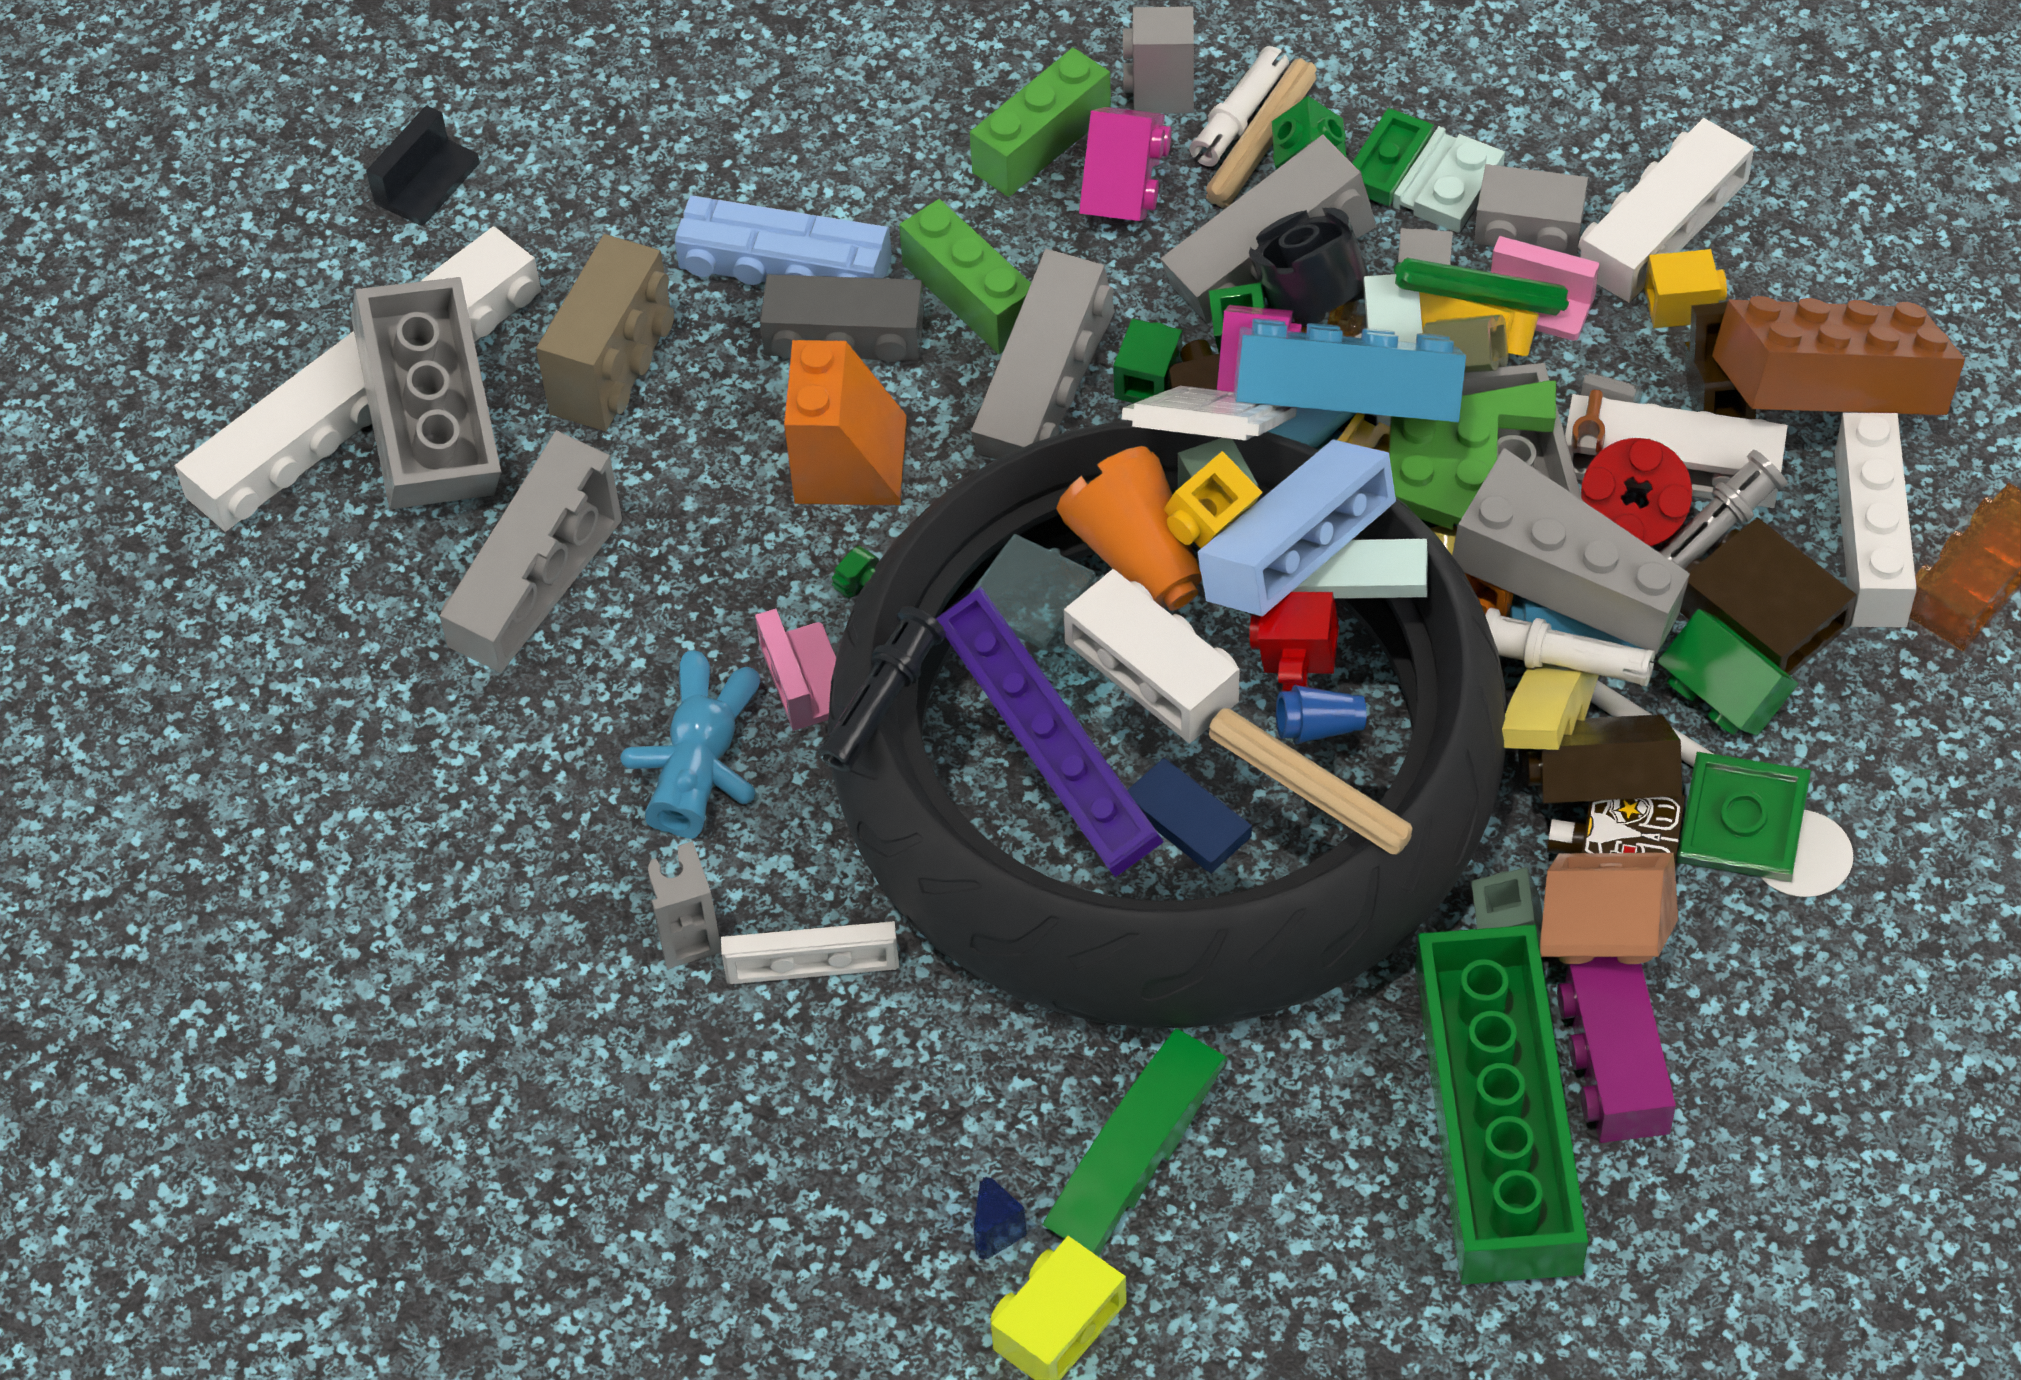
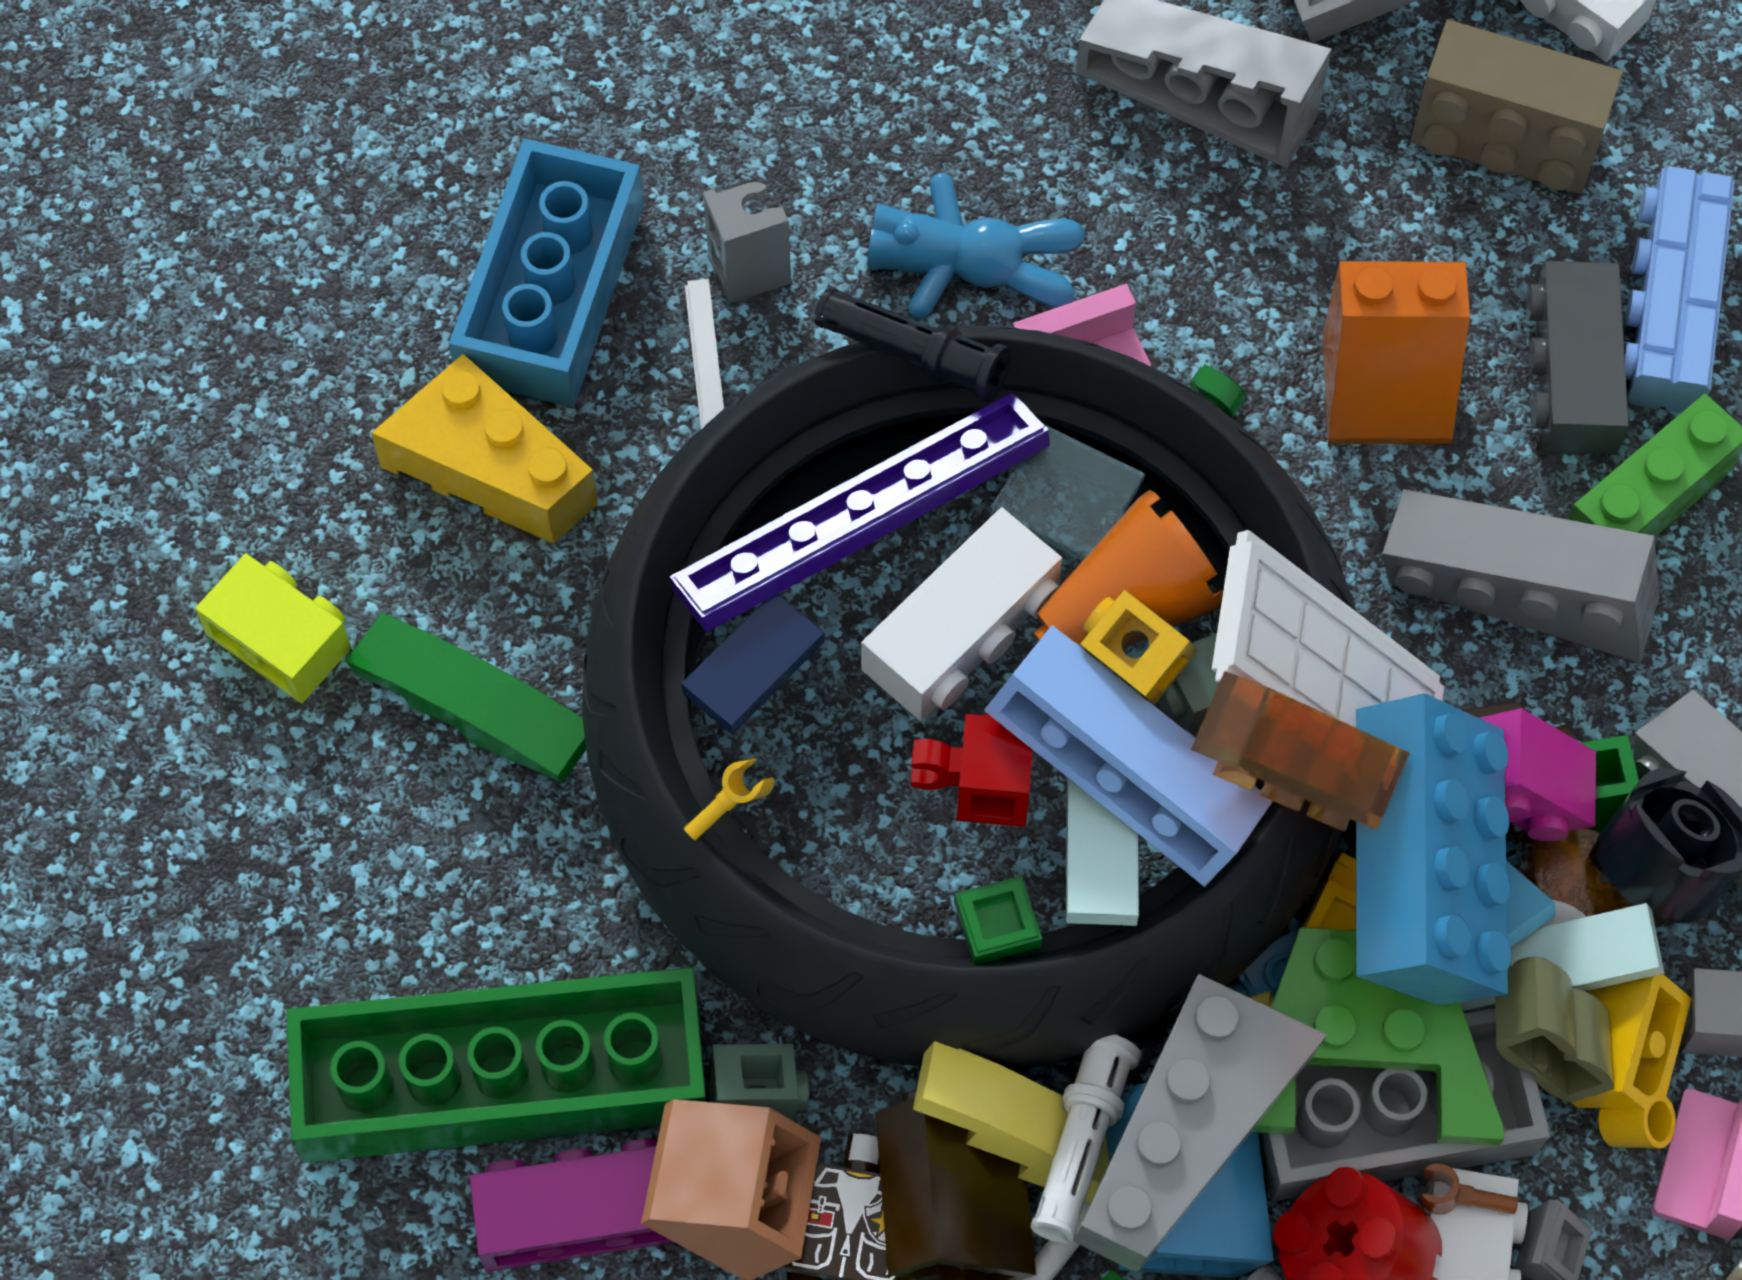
camera: 85 degrees right, 10 degrees up
clear blue slope [974,1177,1027,1260] -> none
green brick [1113,318,1182,403] -> none
tan axle [1209,708,1412,855] -> none
blue cone [1276,685,1367,744] -> none
green axle [1394,257,1569,315] -> none
none -> yellow wedge [371,354,598,544]
none -> dark azure brick [449,138,645,408]
none -> yellow hand [684,758,775,840]
none -> green tile [954,876,1043,964]
none -> clear orange brick [1191,671,1410,832]

